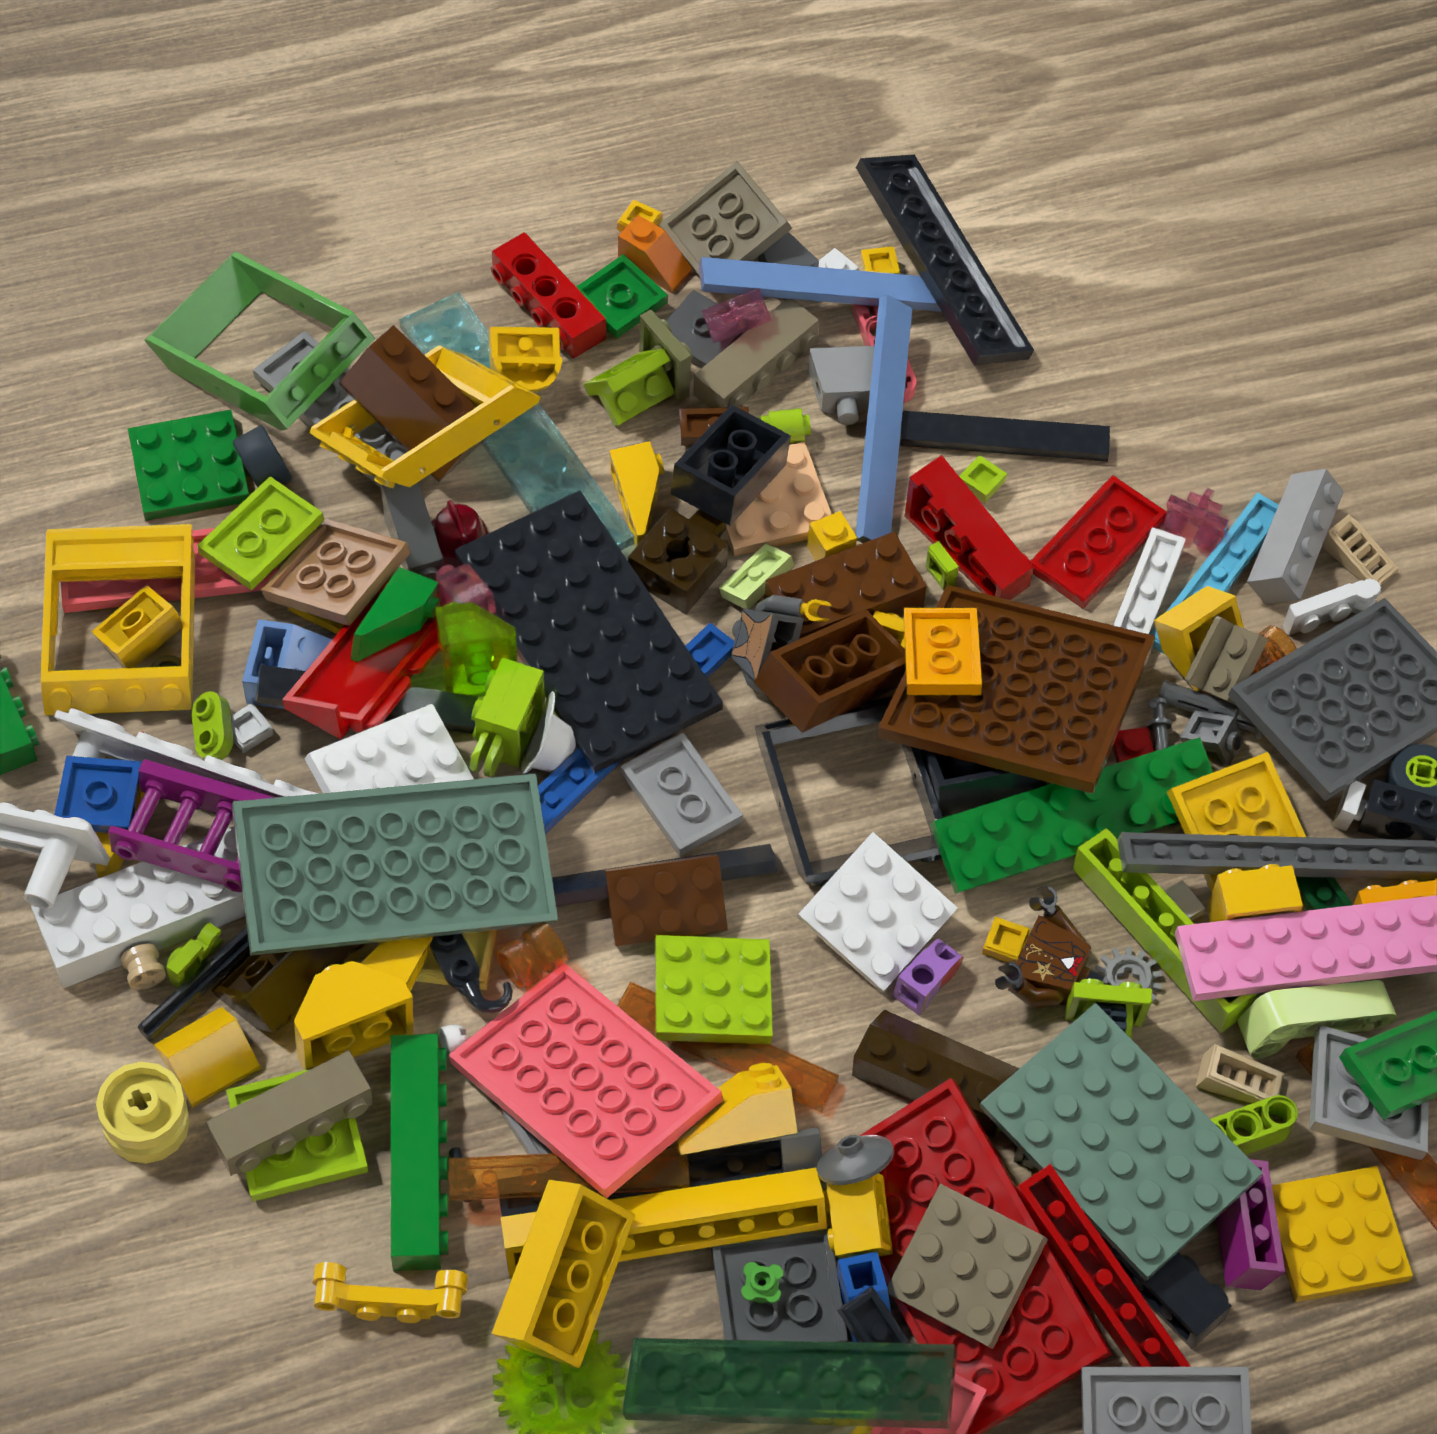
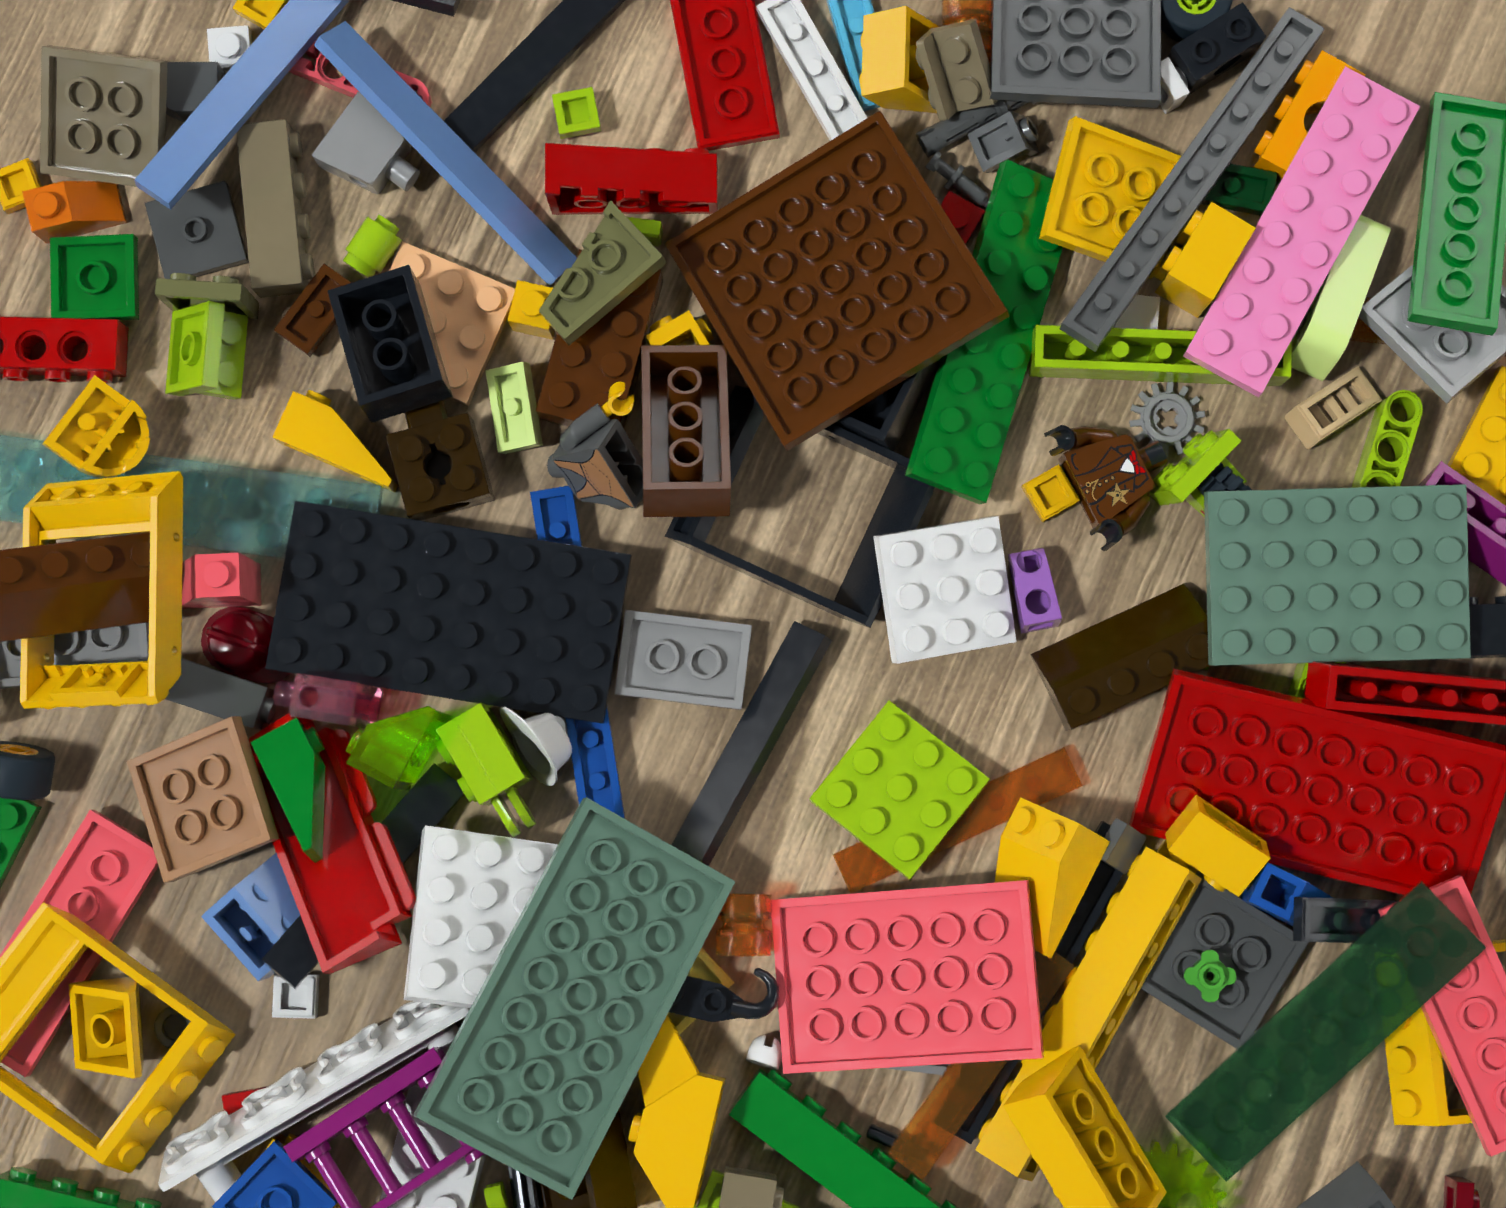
camera: 45 degrees left, 25 degrees up
lime plate [192,691,233,760] -> none
lime plate [197,477,324,590] -> none
reddish brown plate [605,854,728,946] -> none
clear pink hips [701,288,772,343] -> none
dark grey dish [817,1135,894,1185] -> none
dark tan plate [887,1184,1048,1349] -> none
light orange plate [904,608,982,695] -> none
none -> coral slope [182,553,261,609]
none -> olive wing [539,200,666,346]

